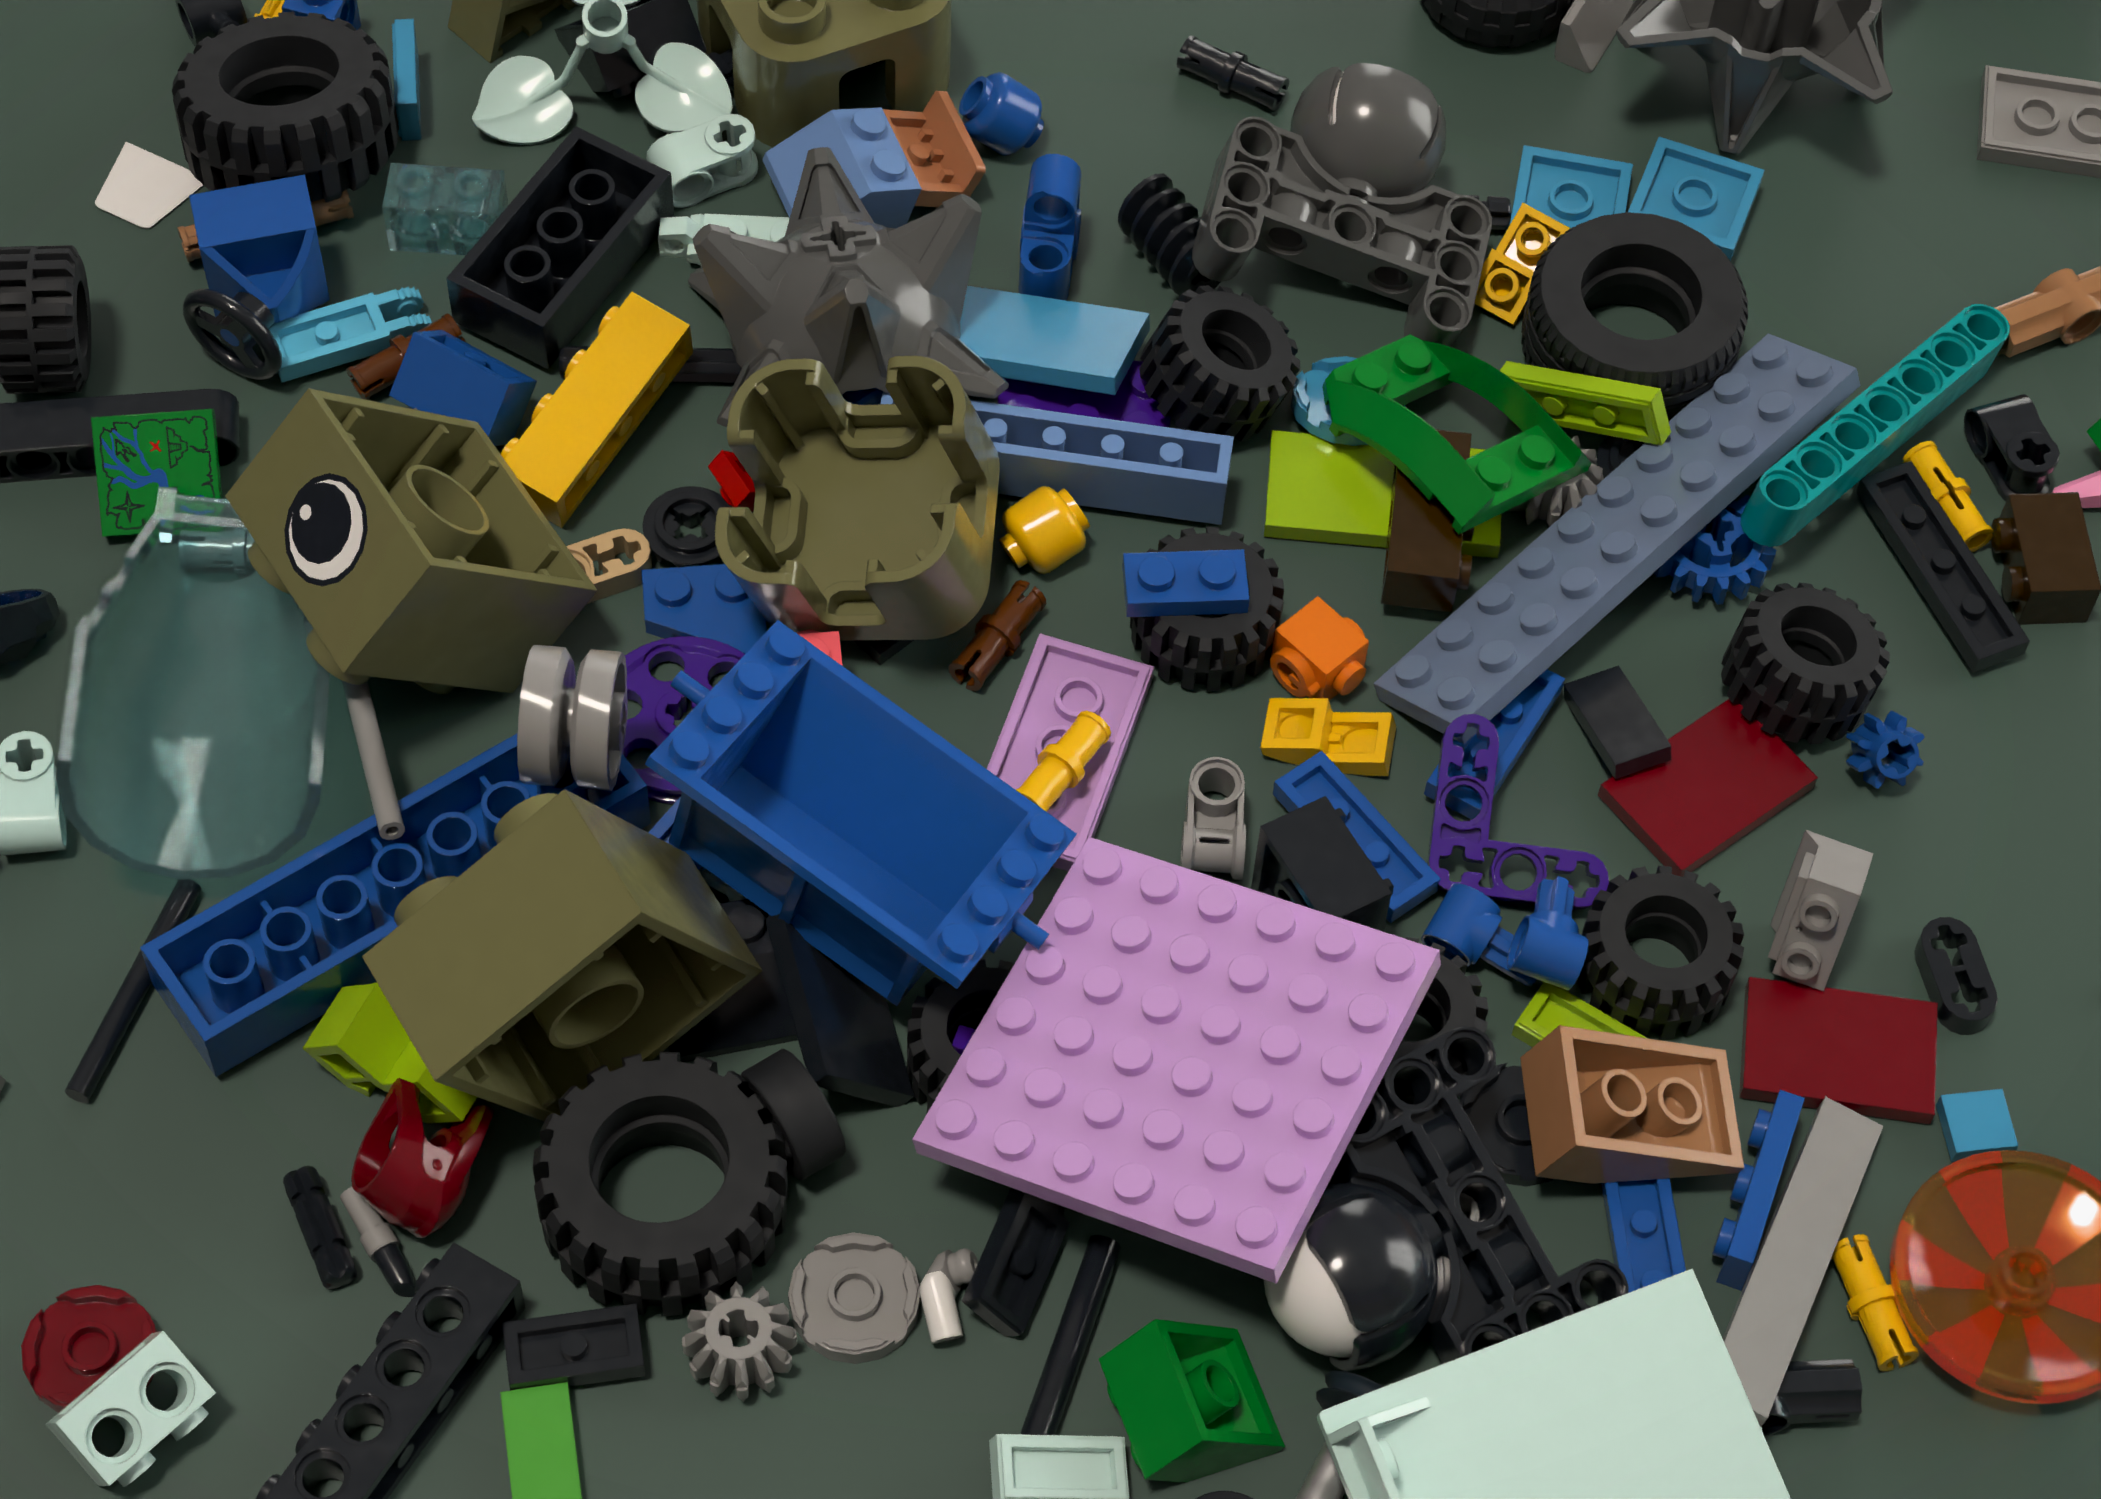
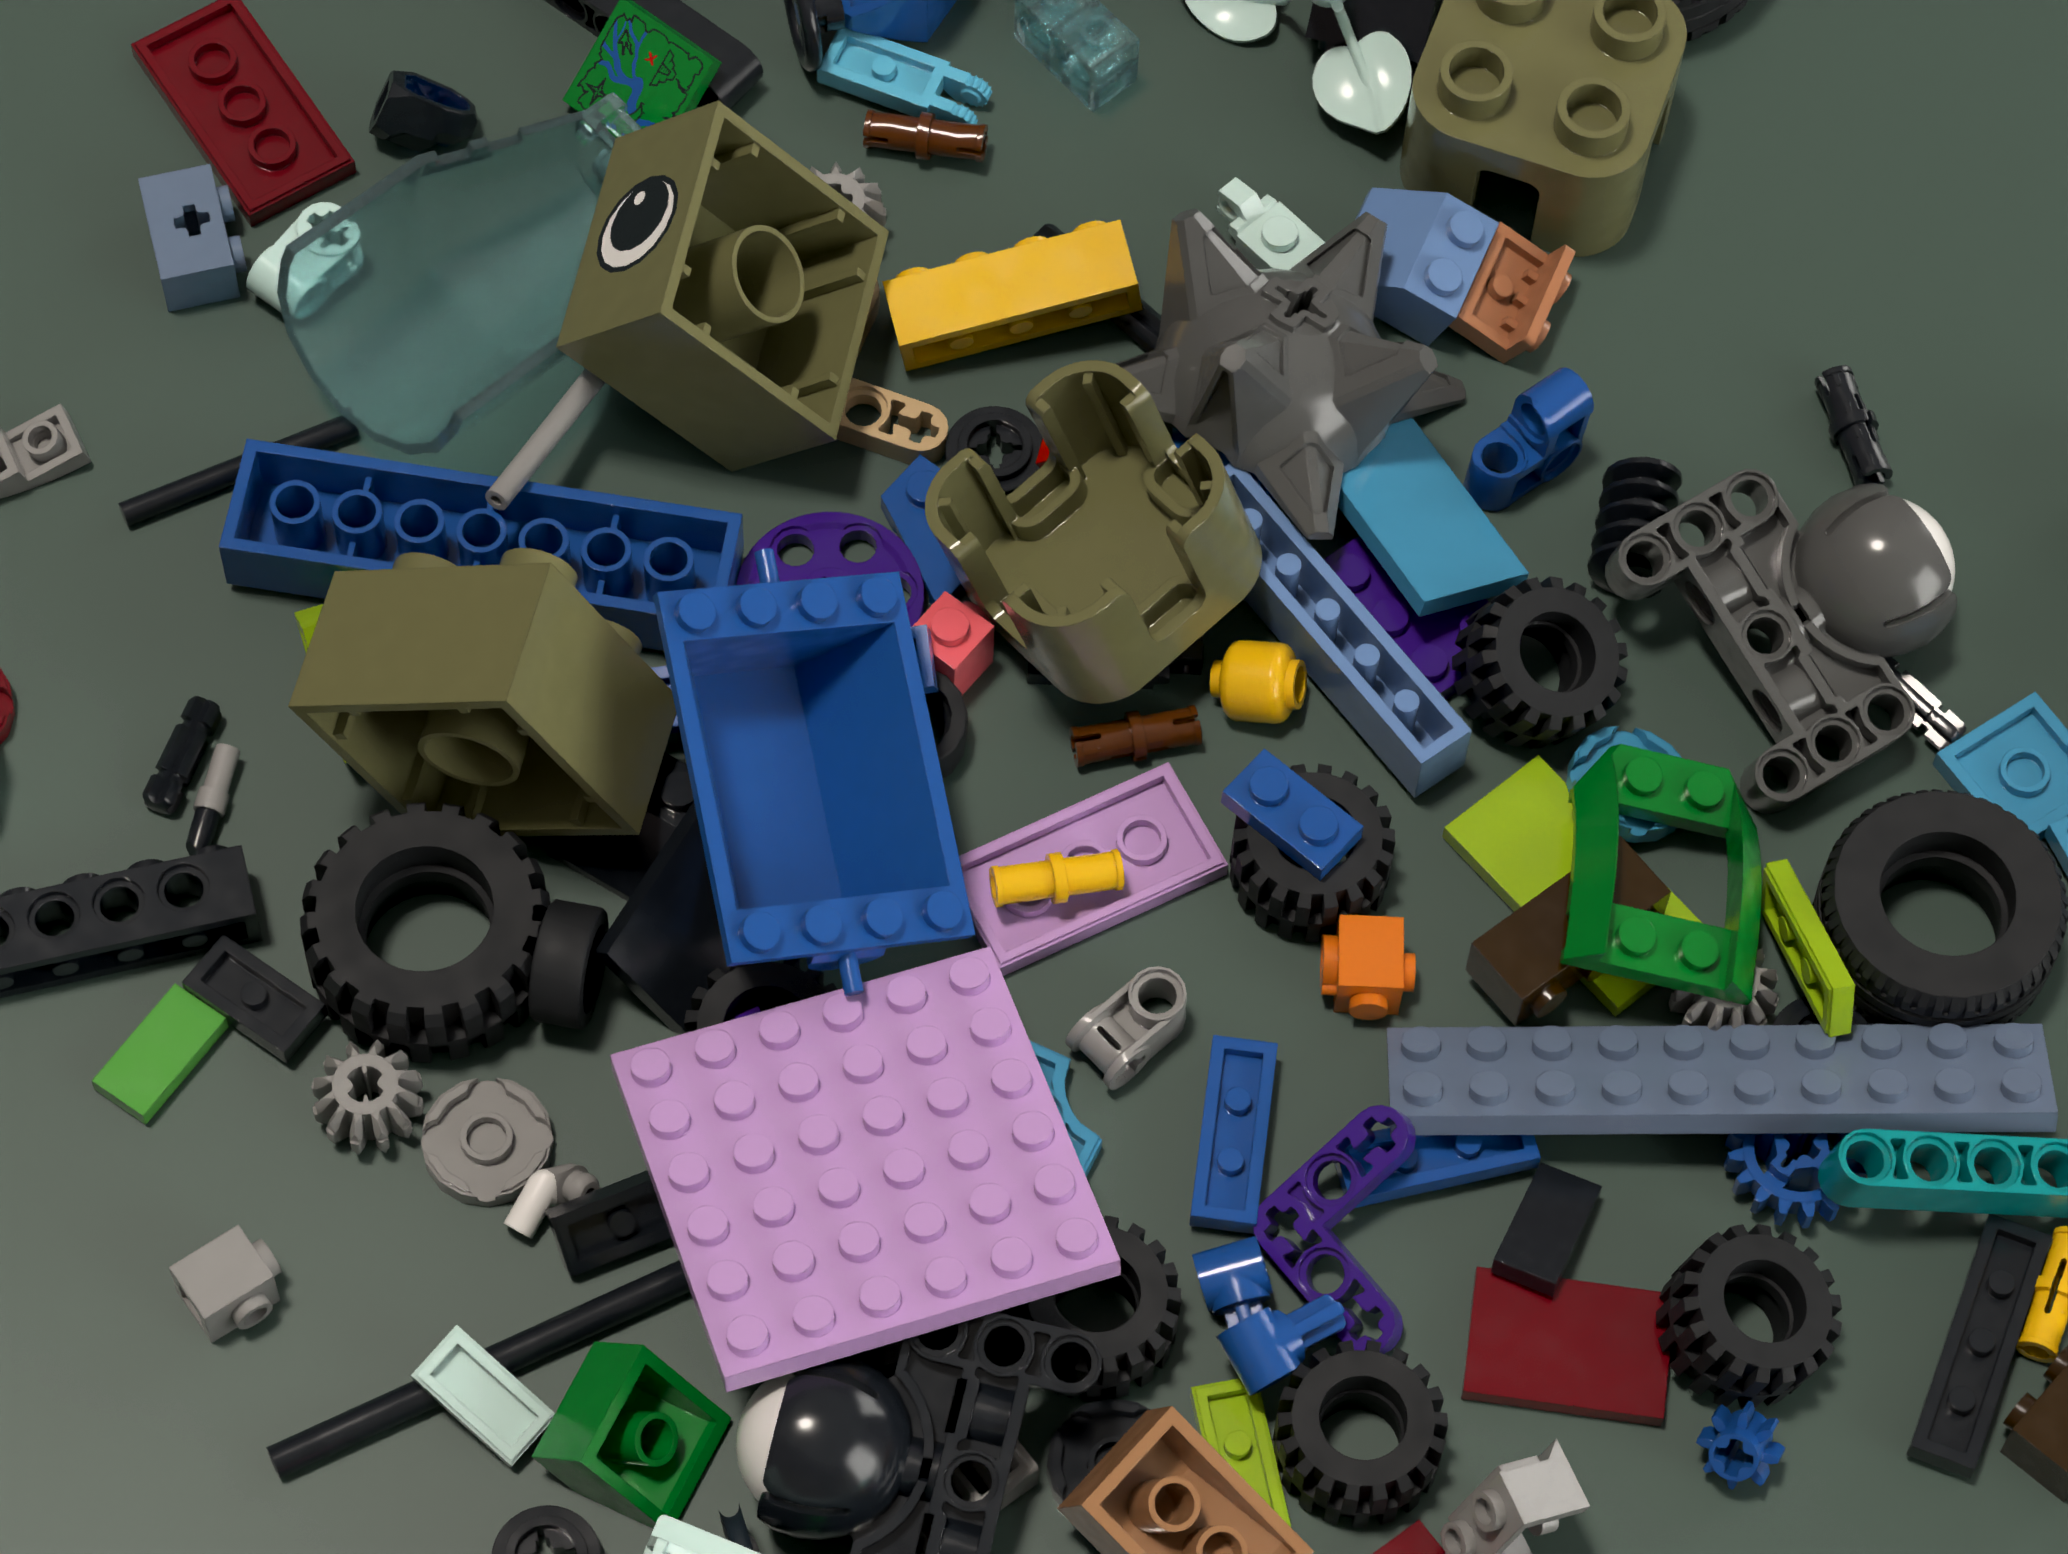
camera: 45 degrees right, 5 degrees up
dark red helmet [351,1078,494,1238] -> none
blue brick [389,330,537,446] -> none
black brick [446,126,674,369] -> none
light grey wheel [517,645,628,791] -> none
light aqua piece [646,113,758,208] -> none
blue head [959,72,1044,156] -> none
black container [1251,796,1394,932] -> none
yellow slope [1260,698,1396,776] -> none
yellow slope [1475,203,1570,326] -> none

